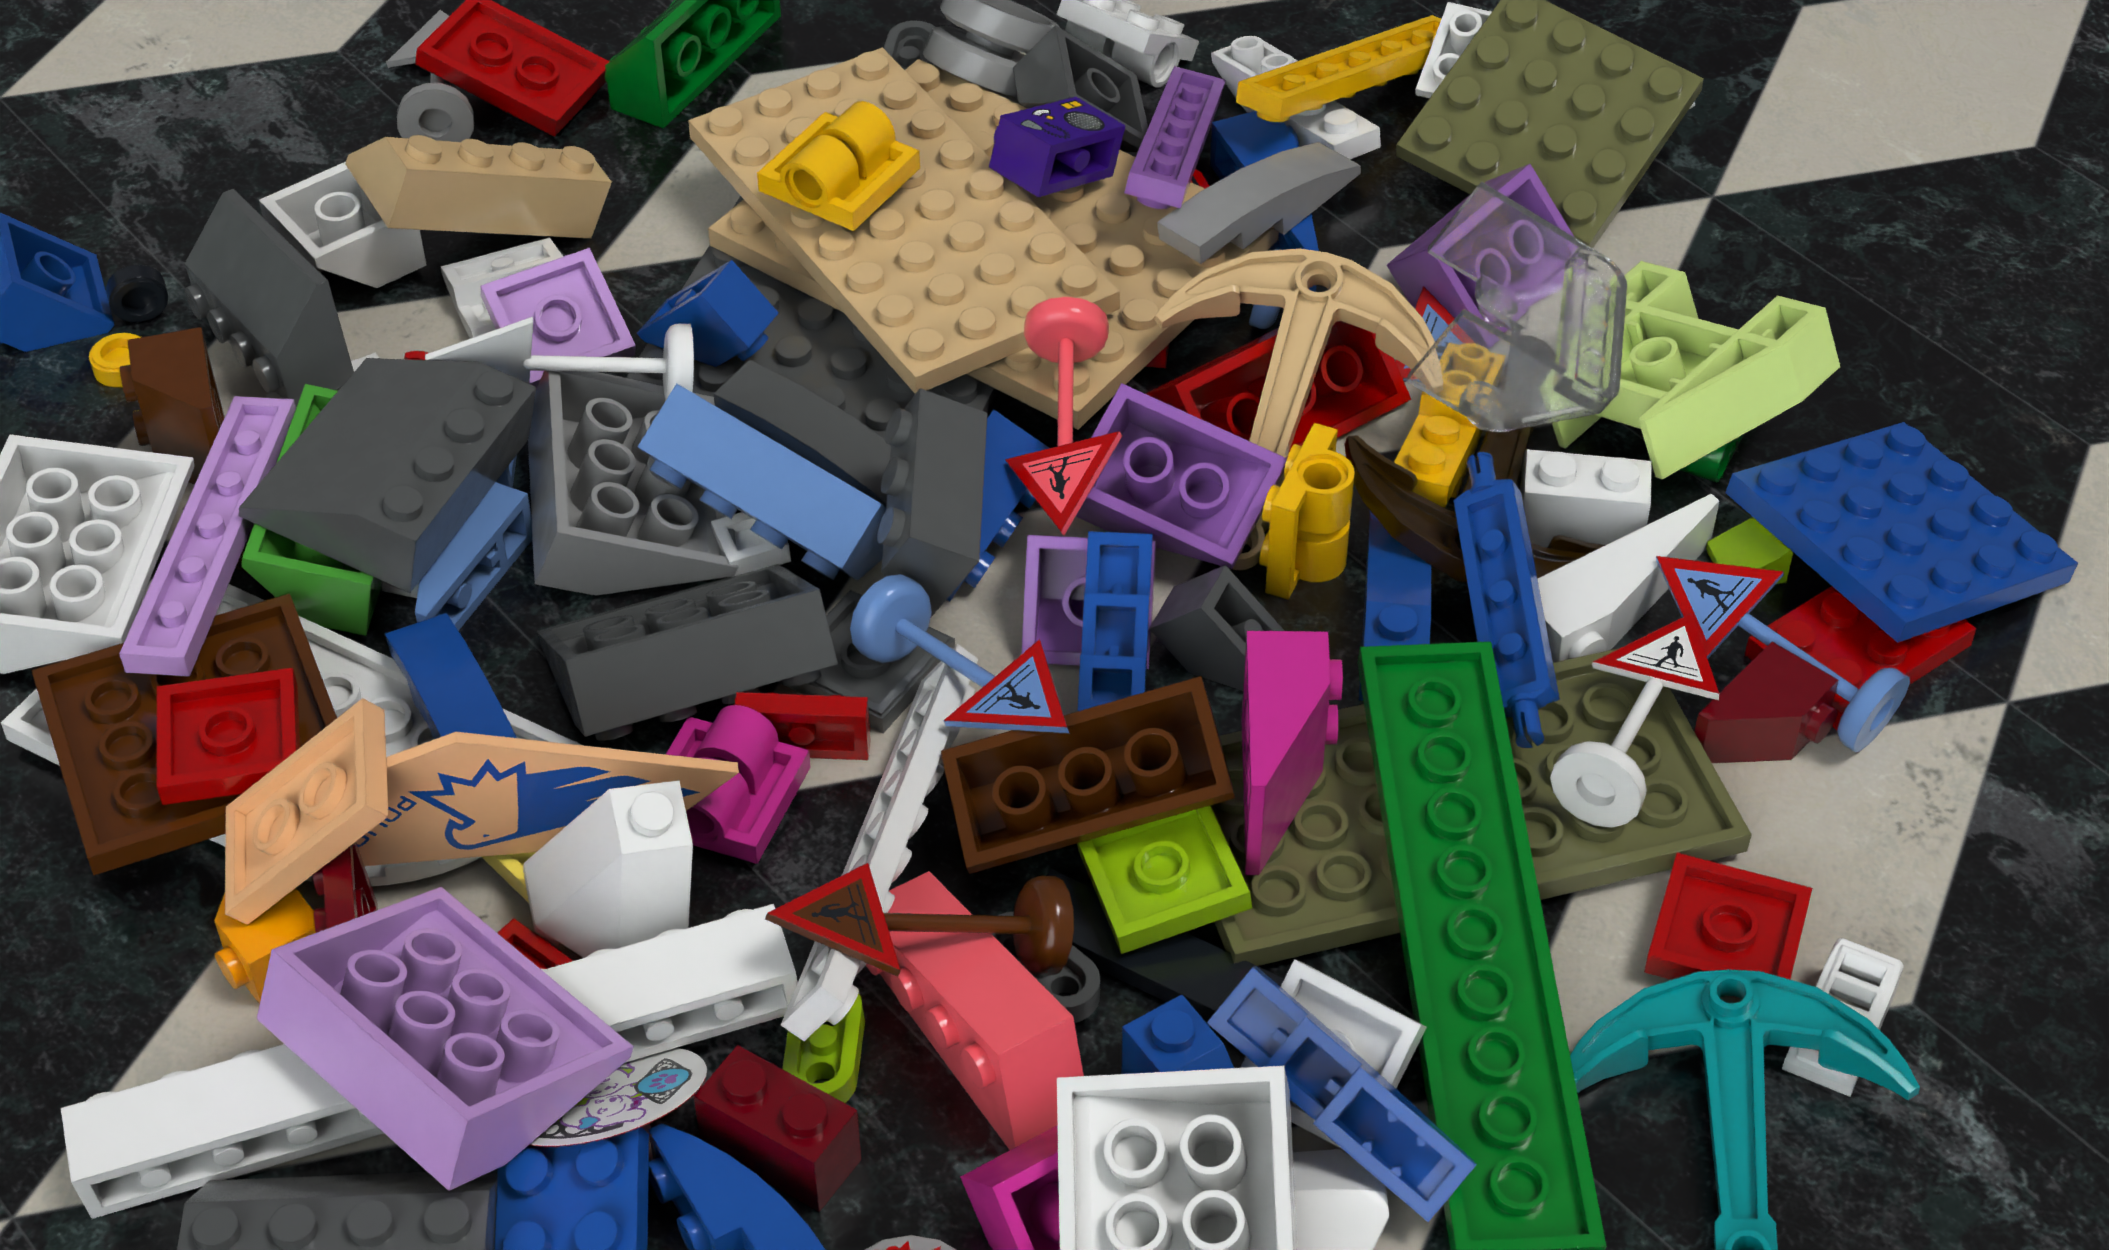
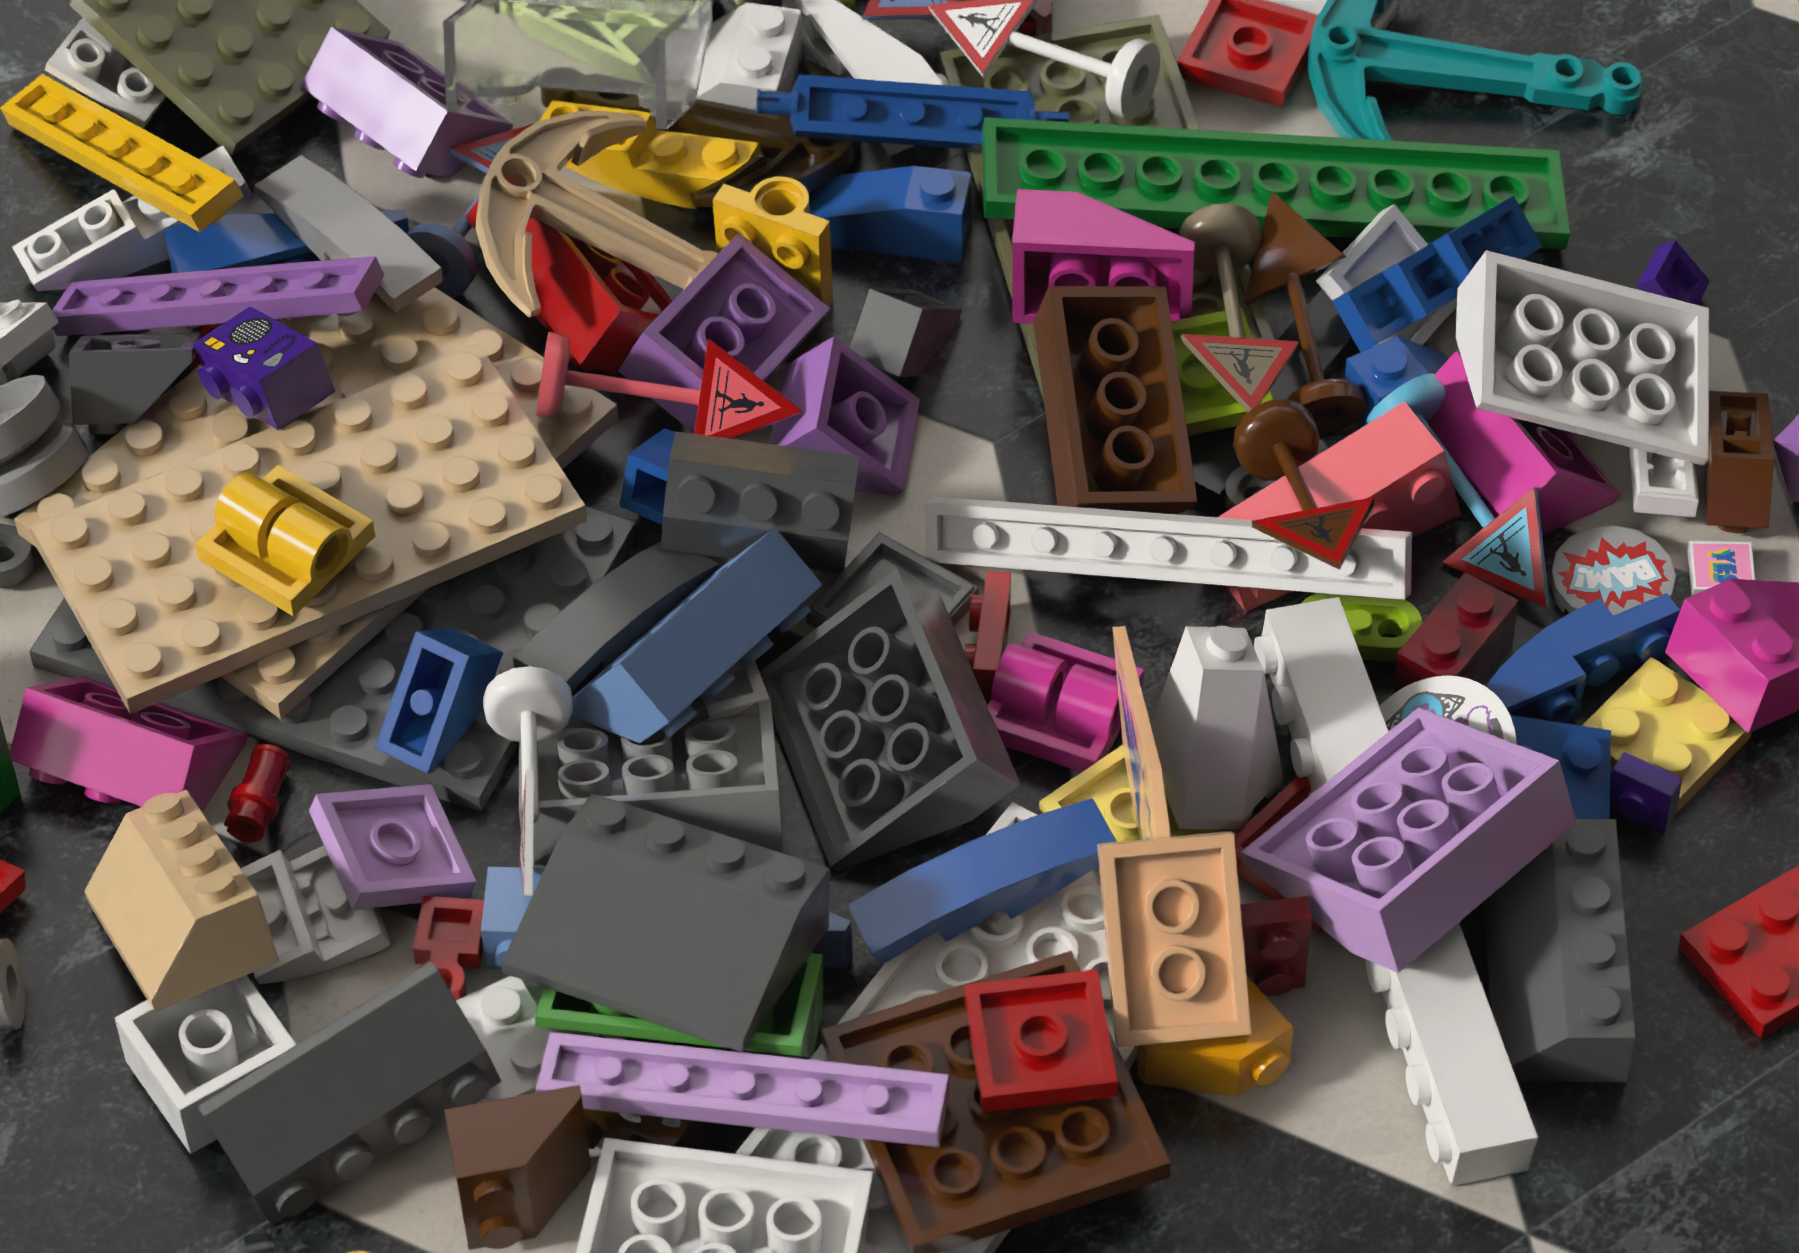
camera: 85 degrees left, 5 degrees up
medium blue piece [850,574,1069,733] -> none
blue slope [1078,531,1153,711] -> none
none -> dark pink slope [10,677,248,812]
none -> red pin [224,744,291,843]
none -> dark tan piece [1179,203,1299,412]
none -> reddish brown piece [1244,192,1367,435]
none -> medium azure piece [1366,373,1550,608]

